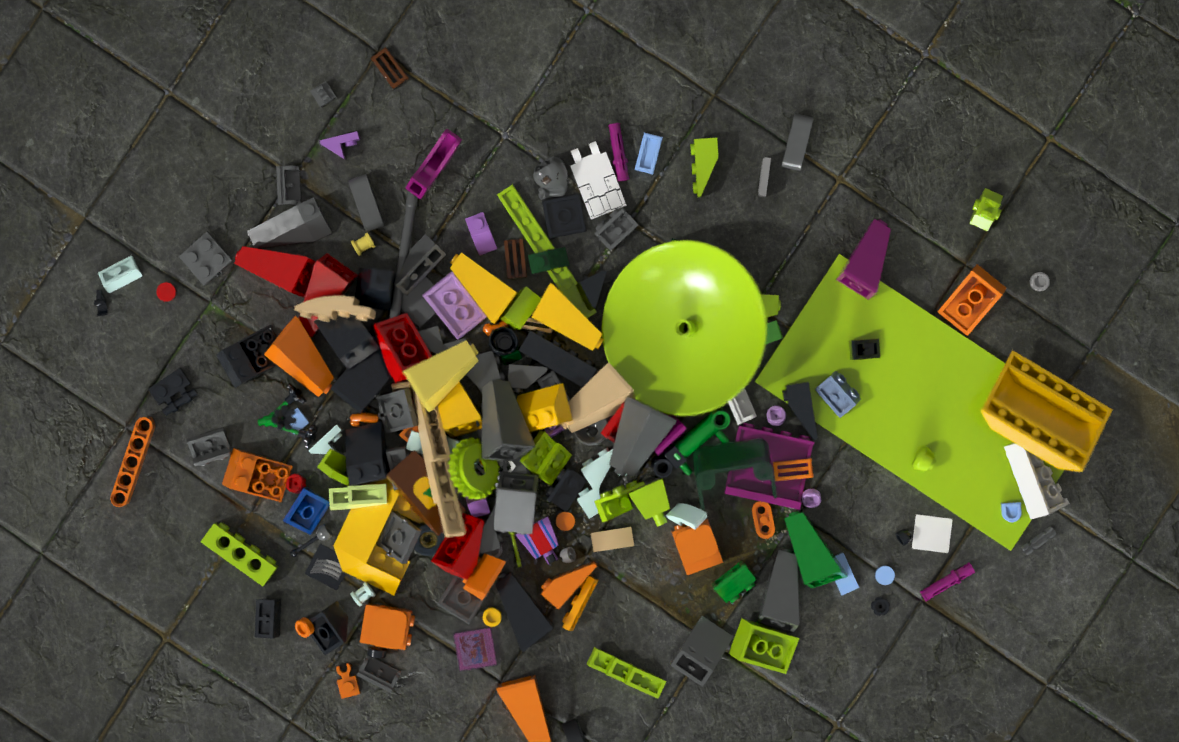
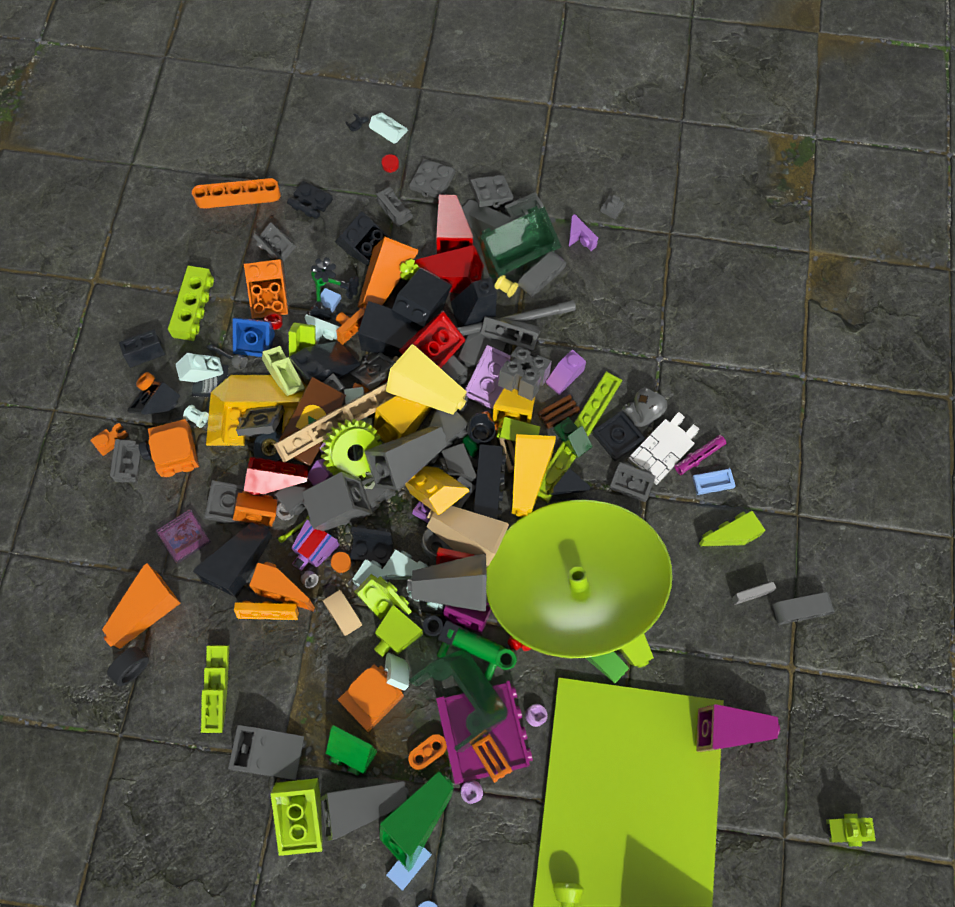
camera: 65 degrees right, 20 degrees down
tan slope [294,296,376,322] -> none
orange arm [349,412,378,427] -> none
reddish brown tile [371,47,409,90] -> none
magenta arch [405,129,462,200] -> none
yellow tile [483,607,502,627] -> none
lime slope [520,431,572,486] -> none
white hinge [728,388,757,425] -> none
black slope [782,382,818,440] -> none
sand blue bracket [815,371,861,418] -> none
black slope [849,339,880,360] -> none
orange slope [938,264,1007,336] -> none
none -> light aqua slope [176,353,223,382]
none -> orange tile [336,308,365,345]
none -> dark grey hinge [376,187,413,228]
none -> lime plant [399,259,420,280]
none -> dark grey plate [470,175,513,207]
none -> clear green windscreen [478,206,562,279]
none -> dark grey brick [498,346,552,401]

